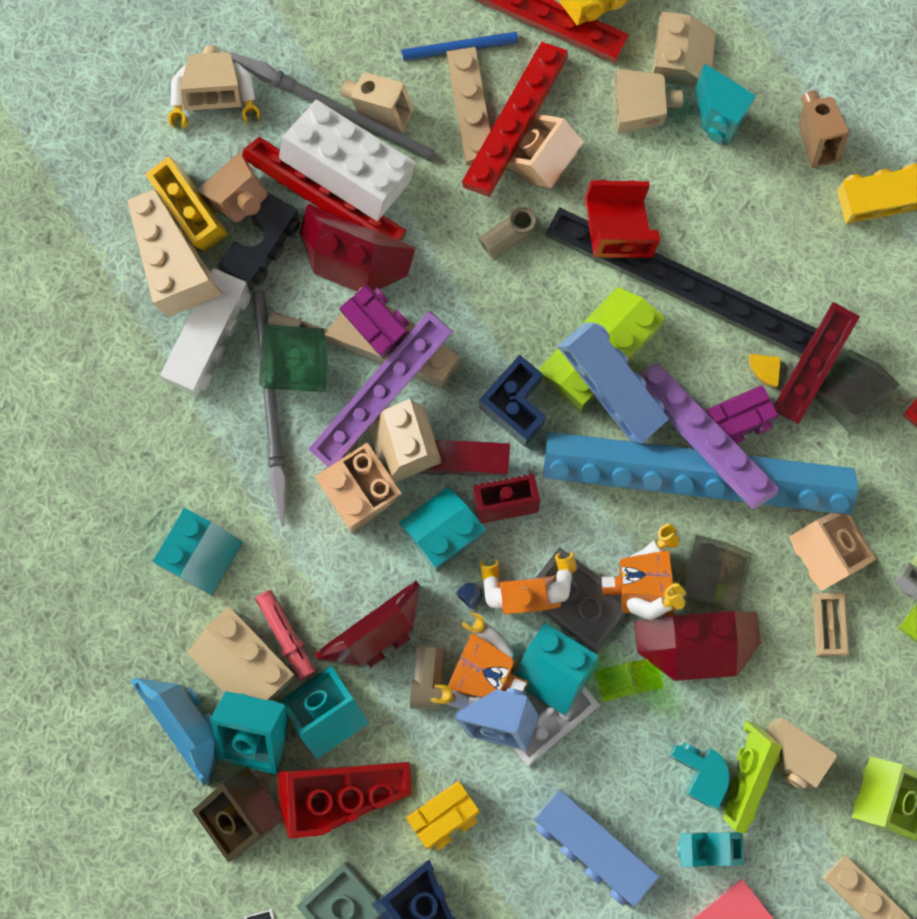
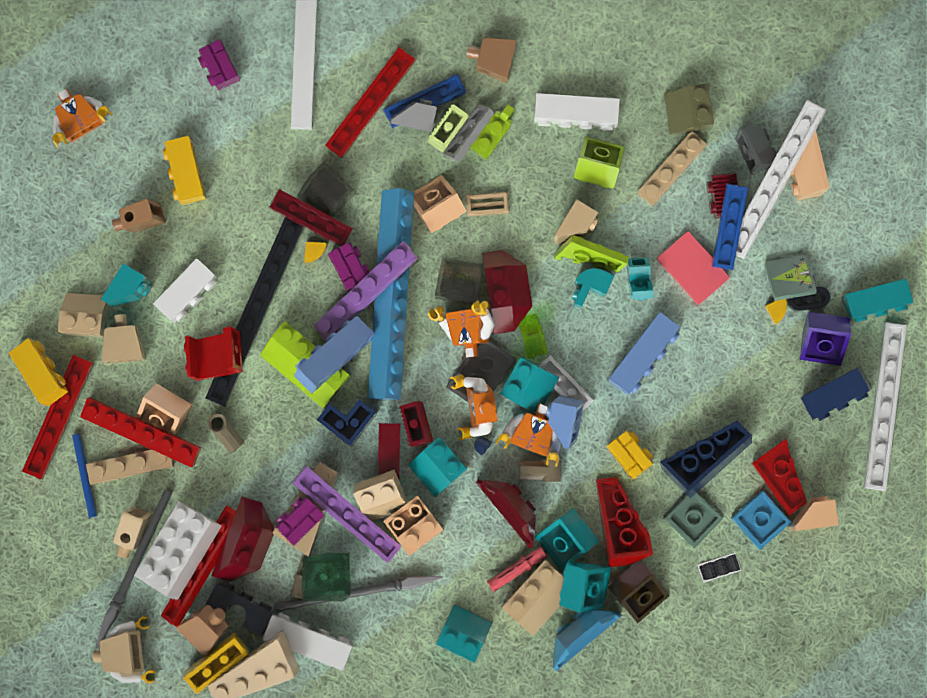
camera: 90 degrees left, 5 degrees up
none -> white brick [153,258,217,323]

